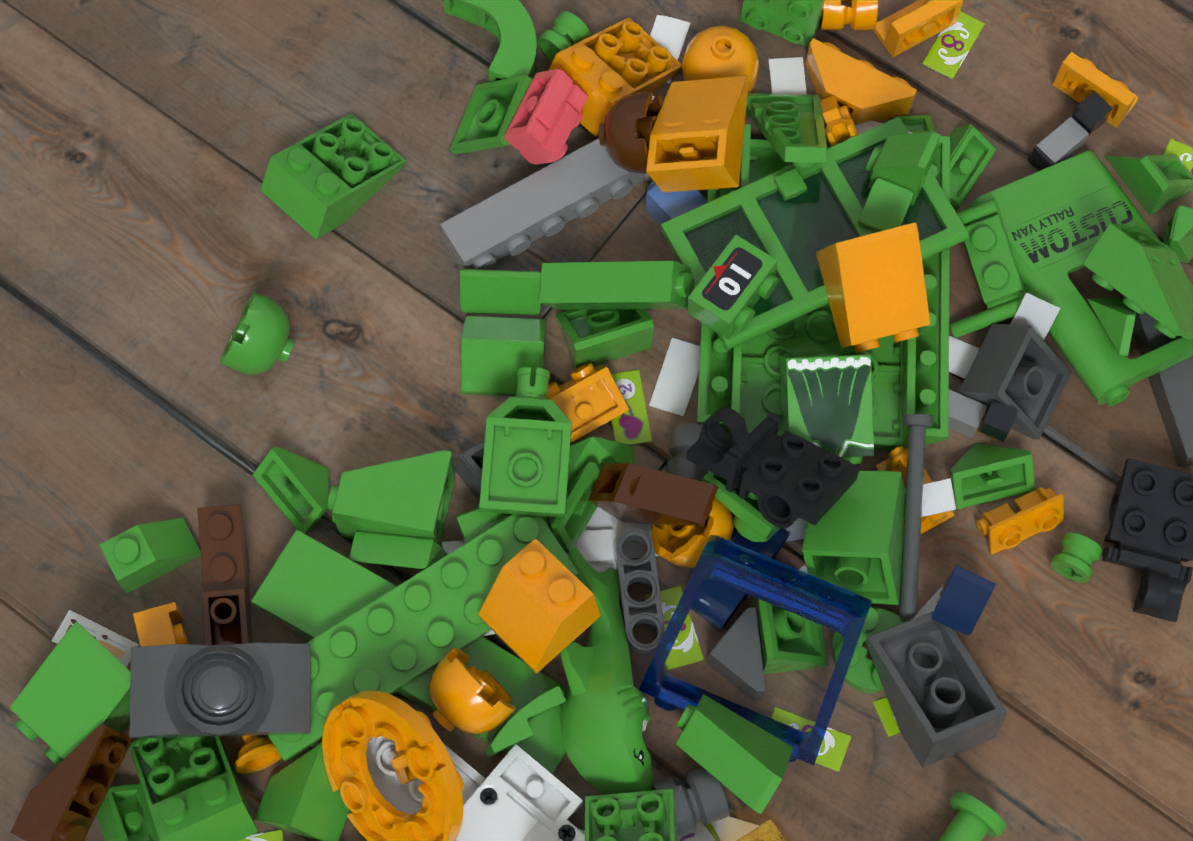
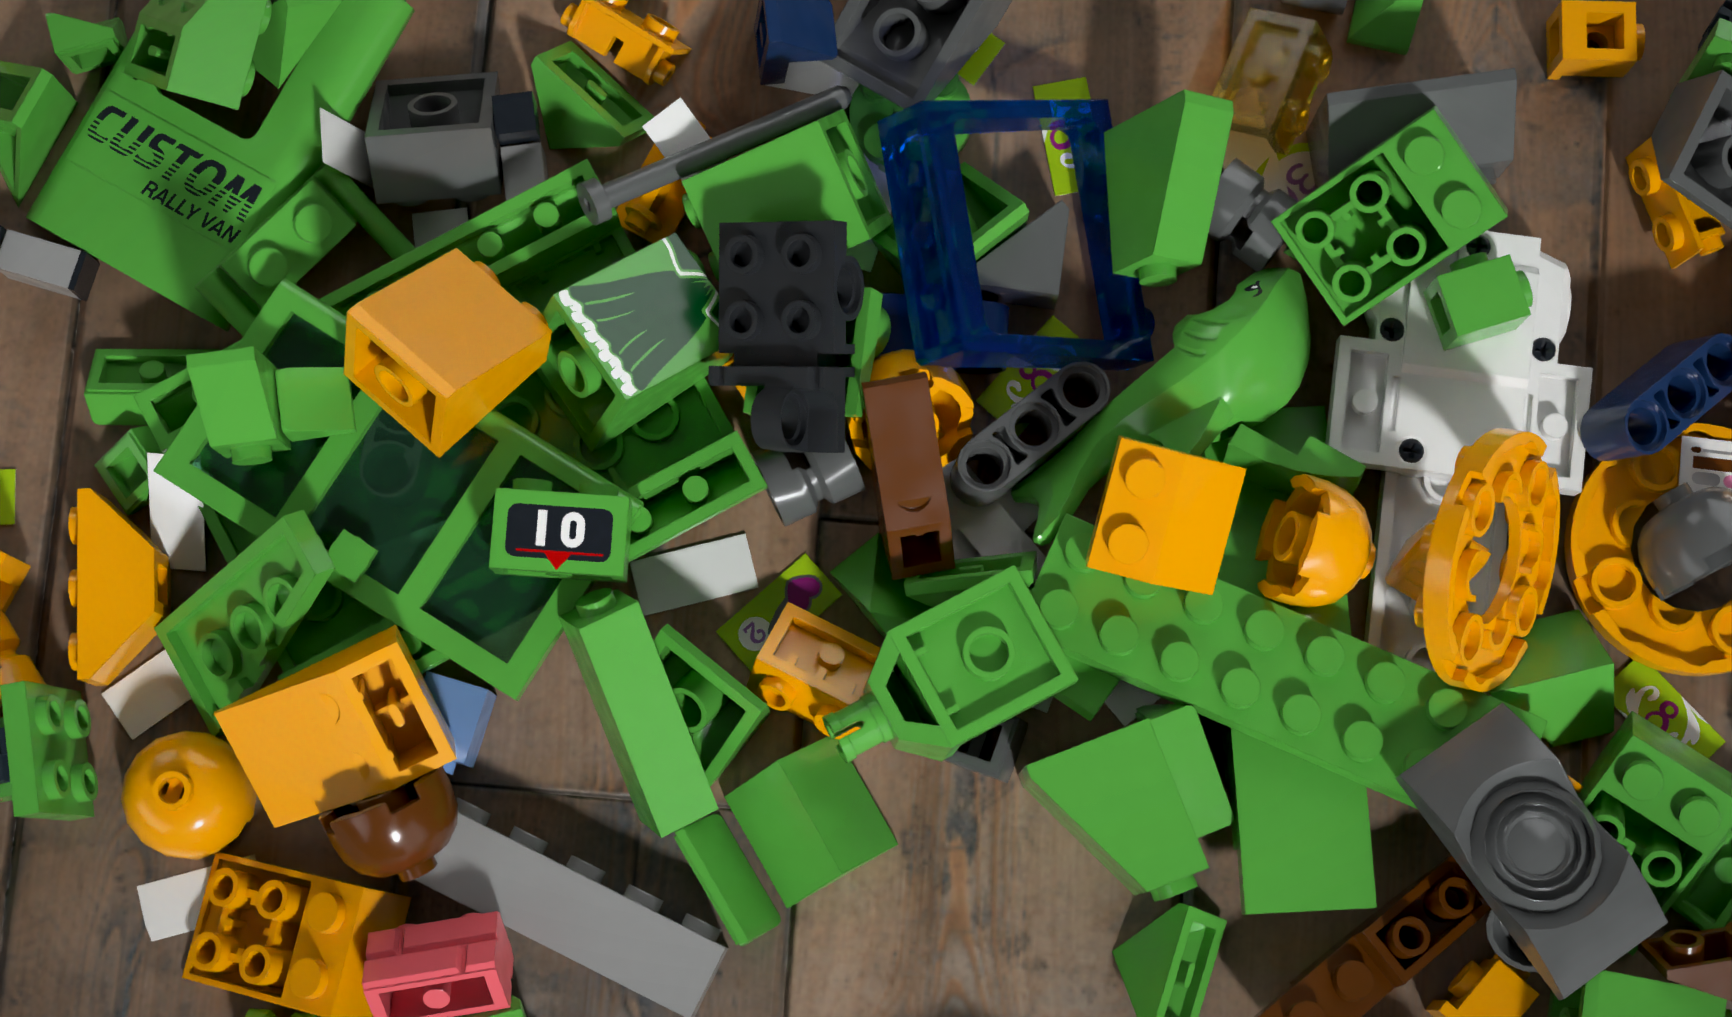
camera: 120 degrees left, 10 degrees up
light orange plate [820,95,858,147] -> none

